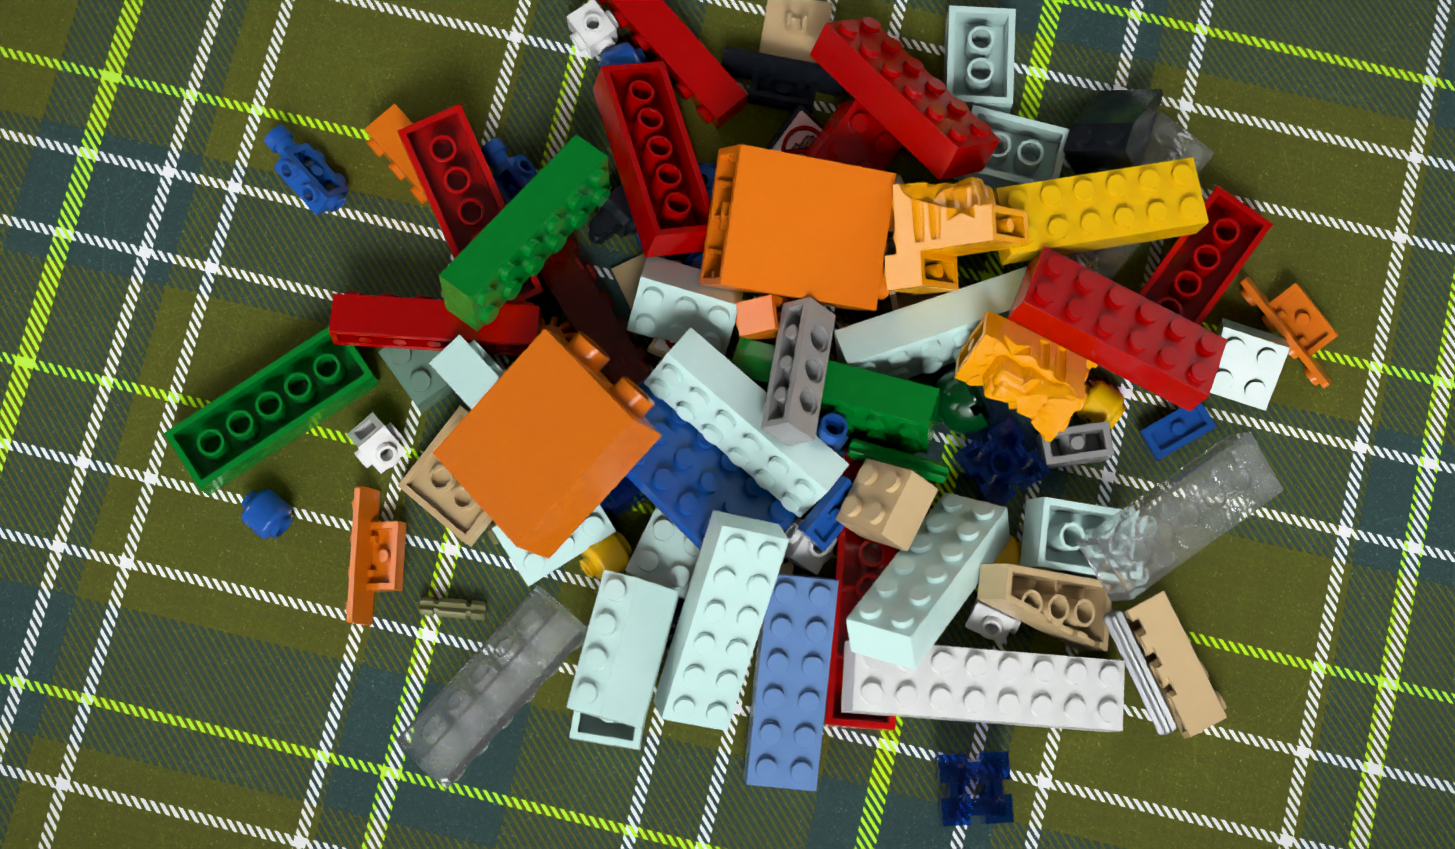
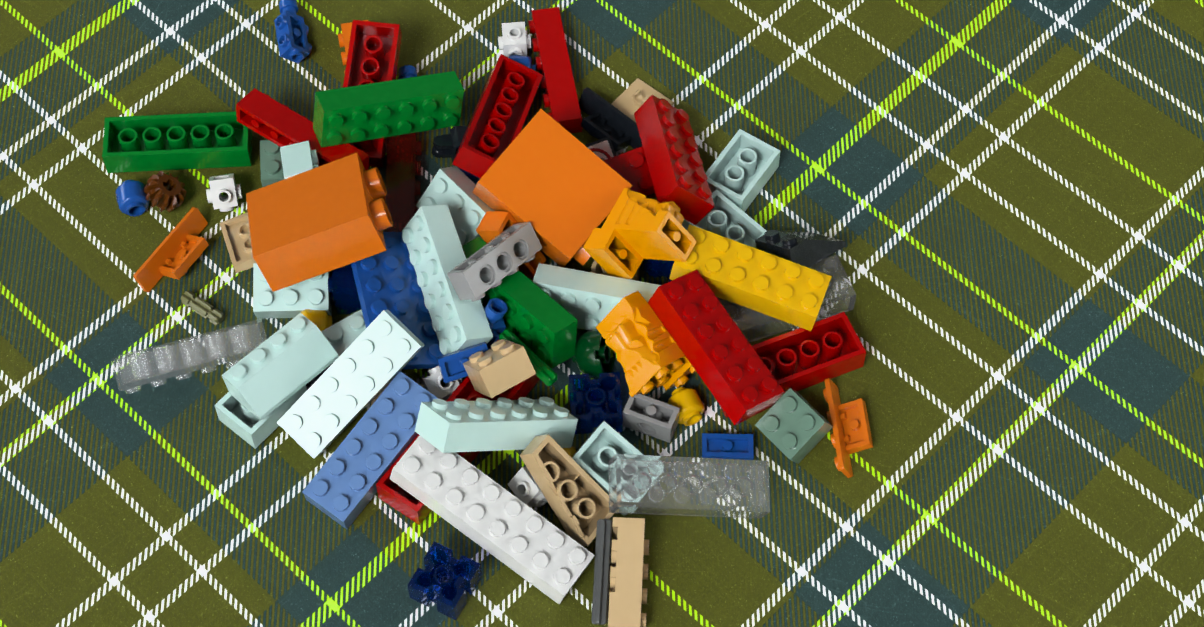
camera: 30 degrees right, 20 degrees down
none -> reddish brown gear [144,171,187,213]

